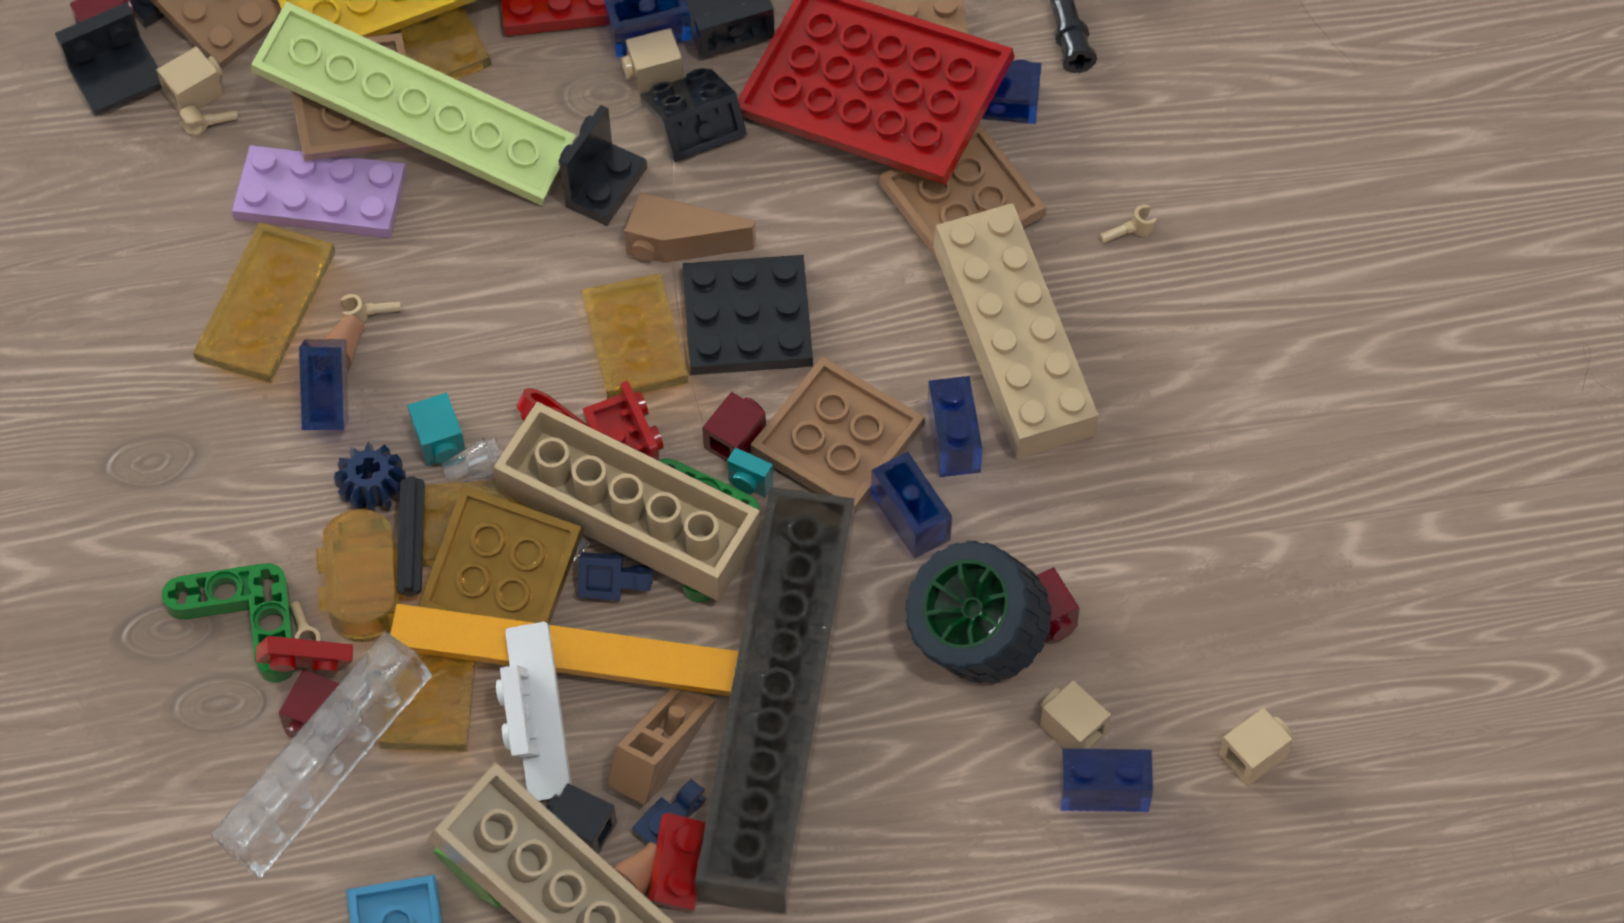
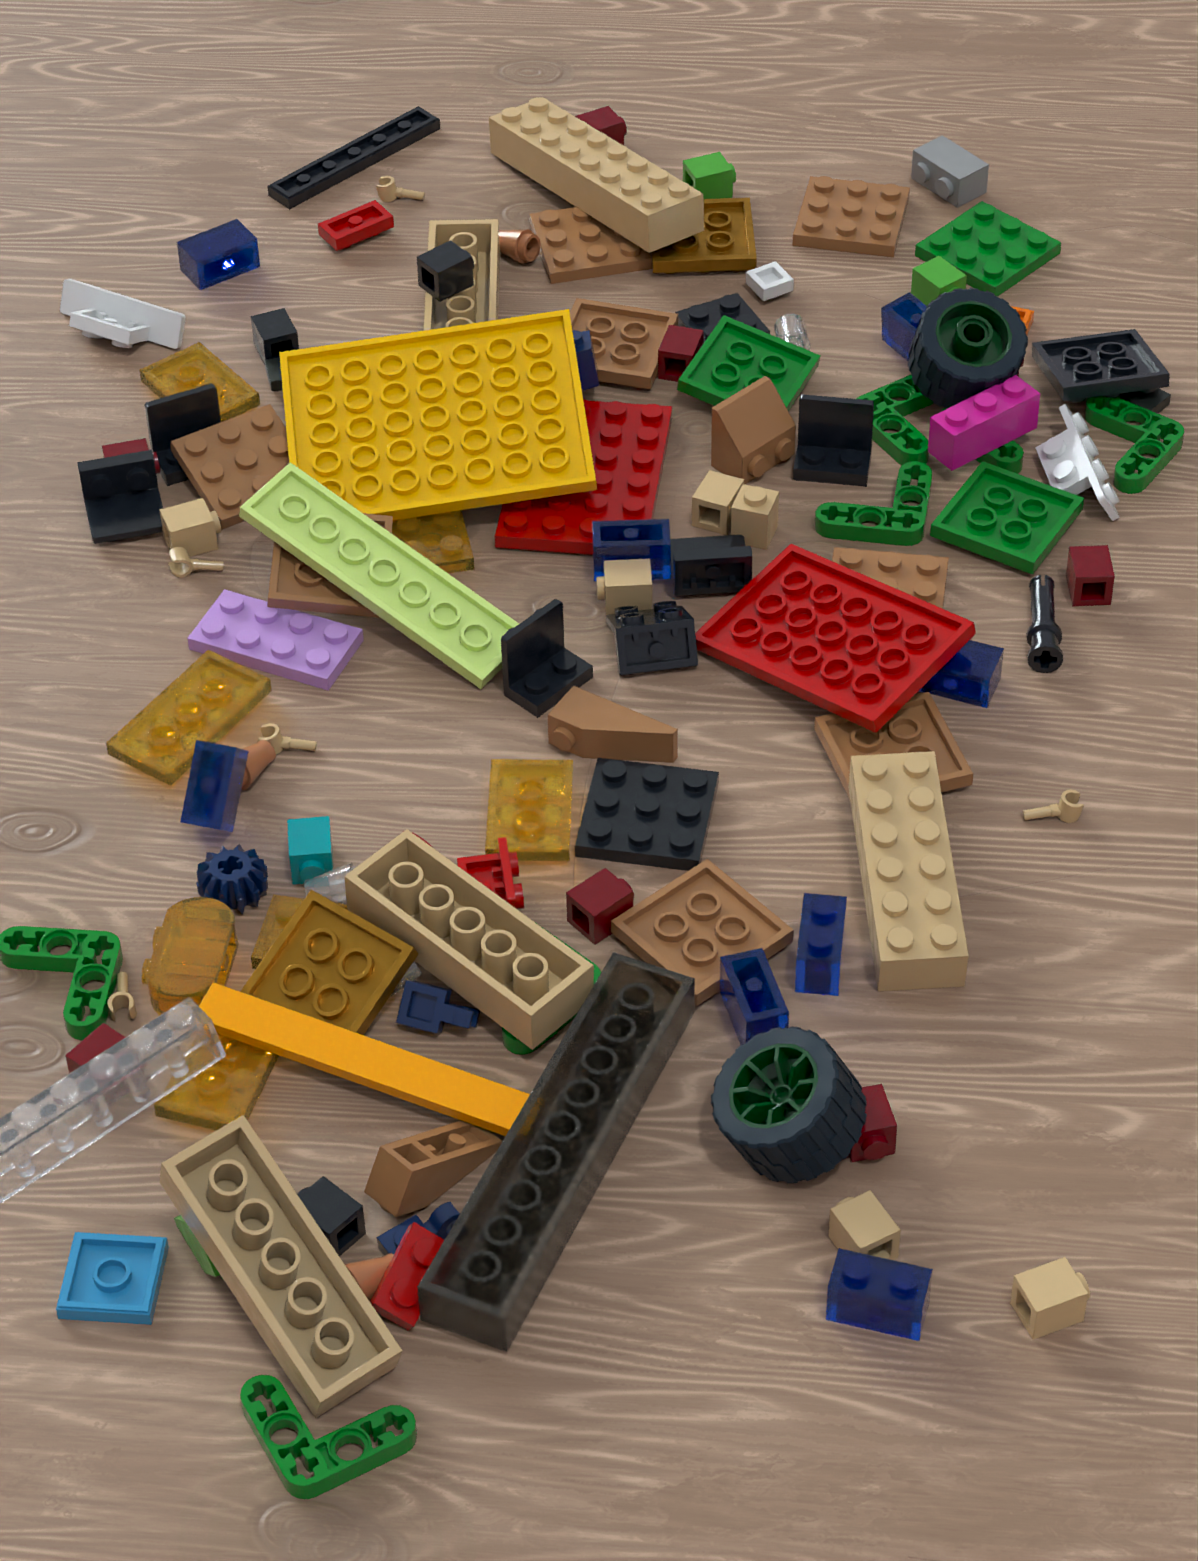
camera: 15 degrees right, 15 degrees down
red plate [256,636,353,676] -> none
black axle [396,476,425,597] -> none
white bracket [496,622,572,801] -> none
teal plate [727,448,773,498] -> none

